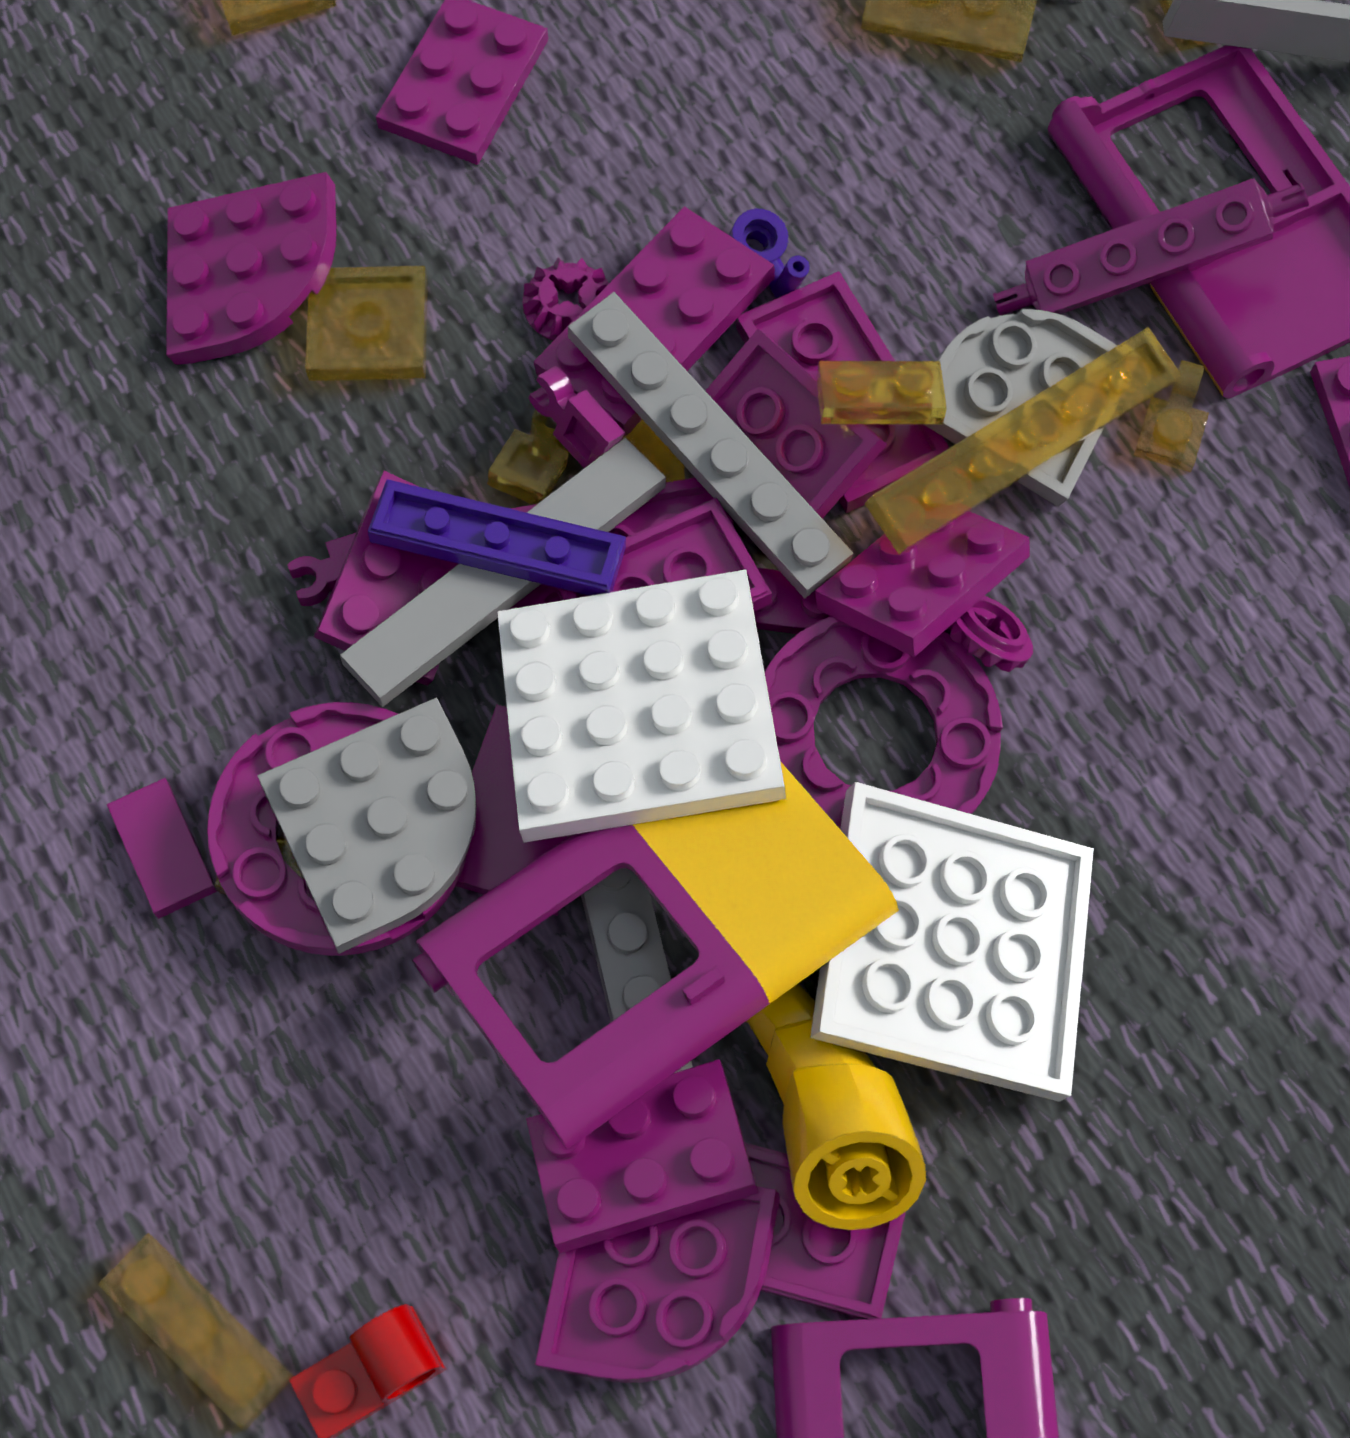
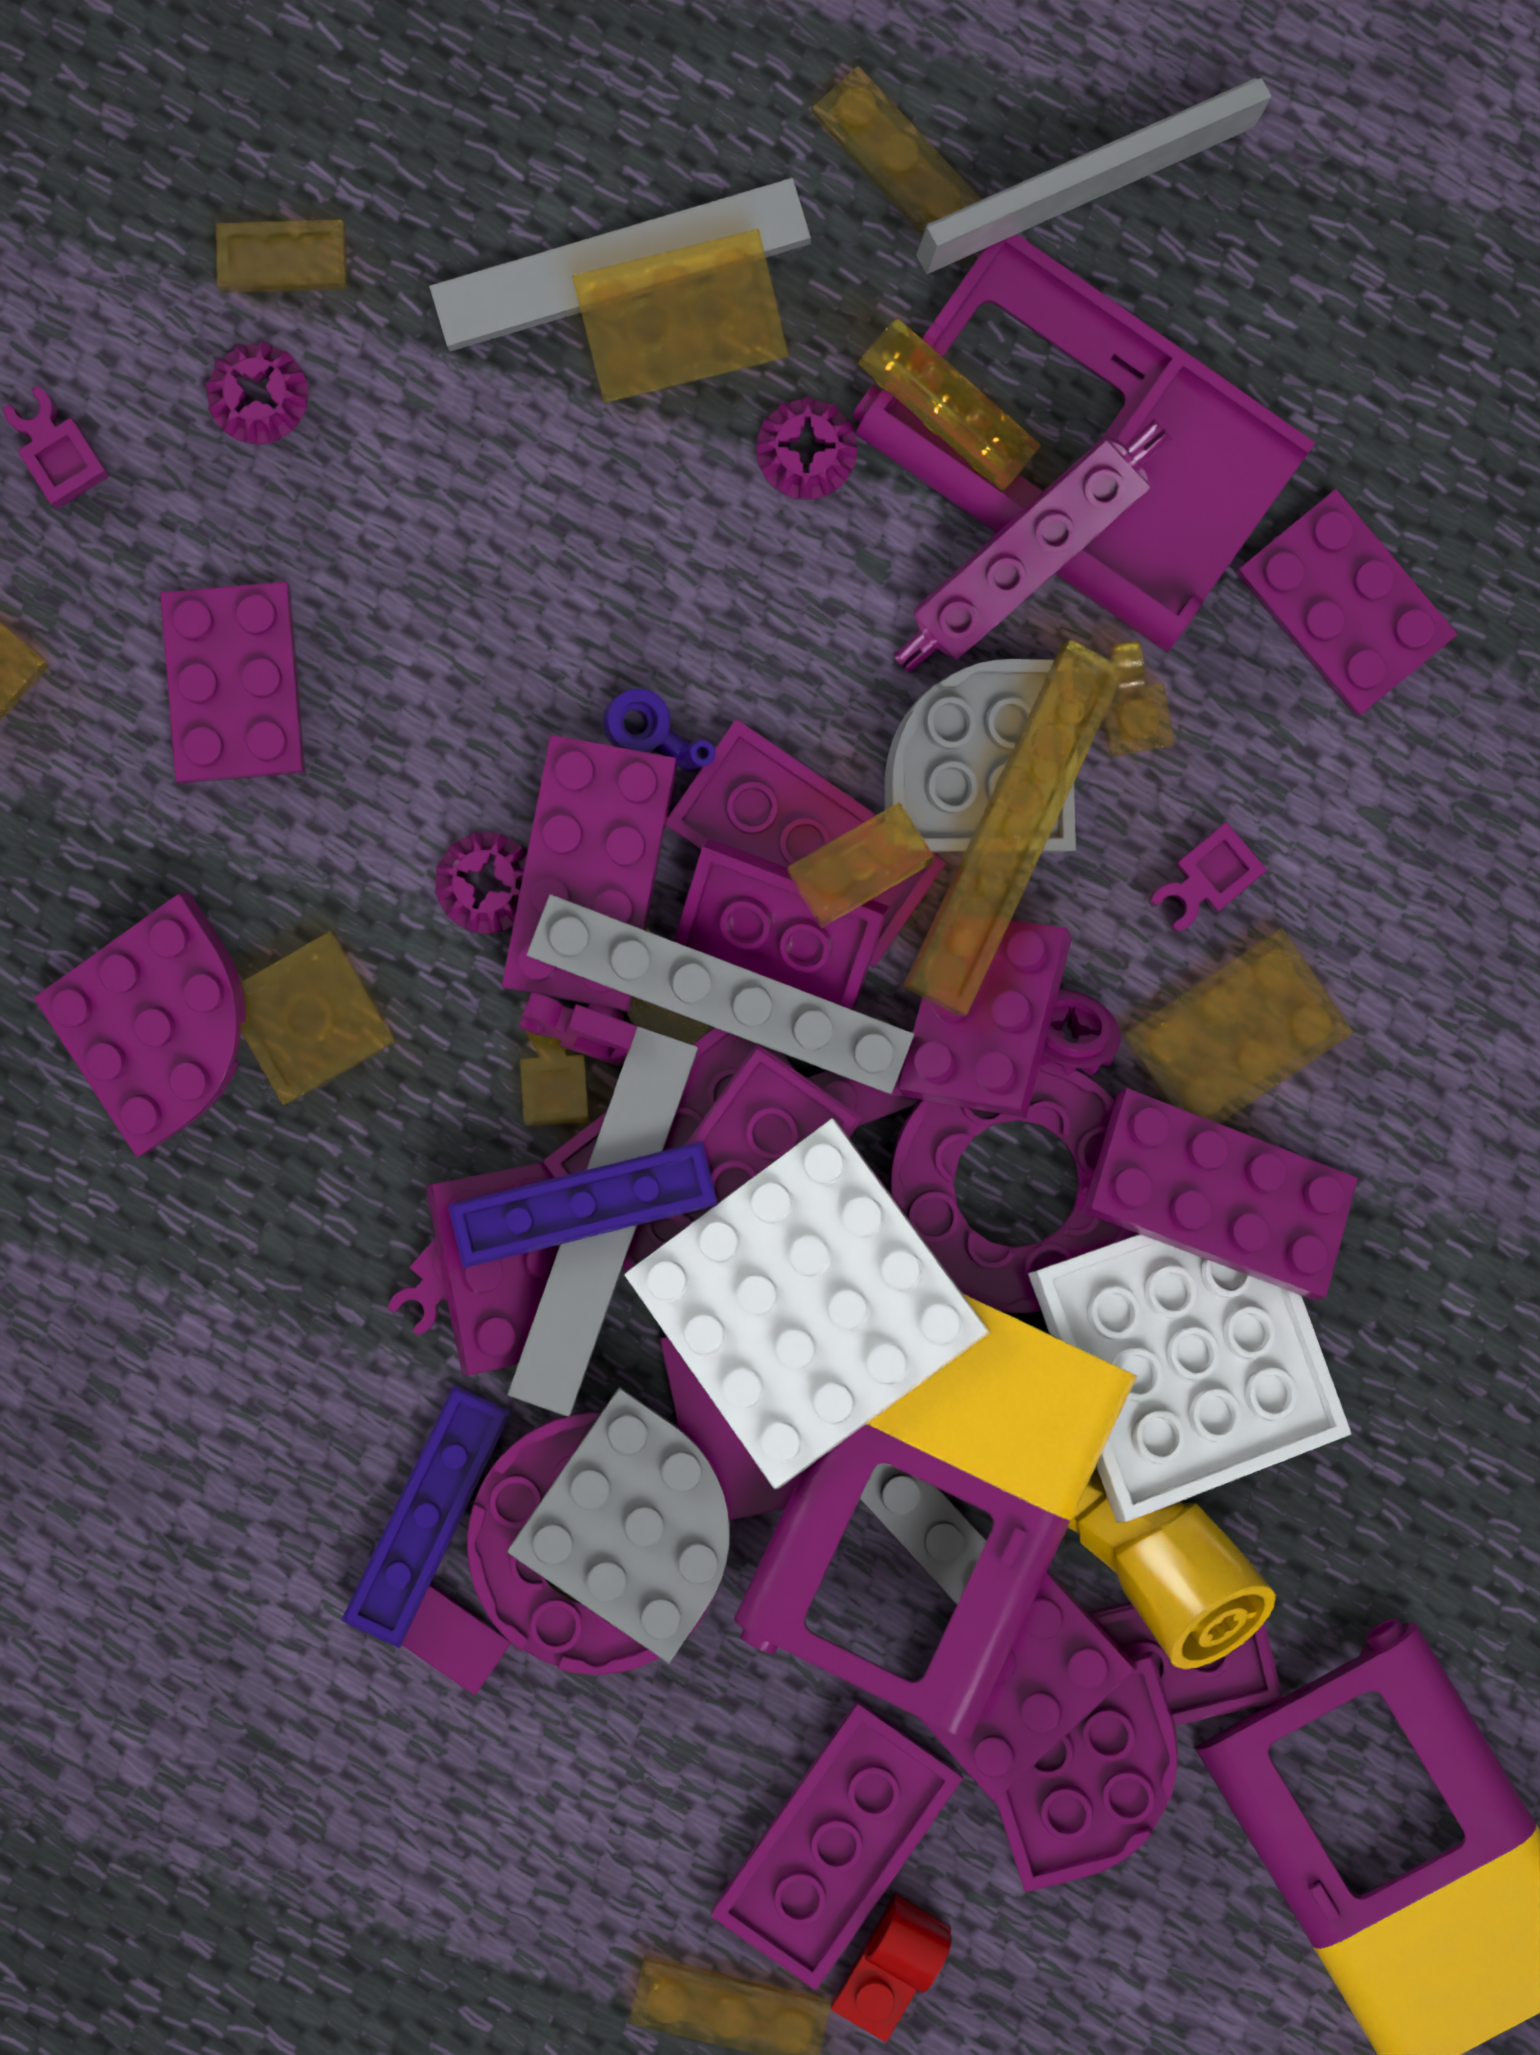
camera: 30 degrees left, 20 degrees up
none -> dark purple tile [341,1385,512,1648]
none -> magenta plate [710,1699,963,1990]
none -> magenta gear [756,396,858,500]
none -> clear yellow plate [857,318,1041,492]
none -> magenta plate [1083,1088,1358,1301]
none -> clear yellow plate [1122,928,1353,1124]
none -> magenta plate [1148,822,1268,933]

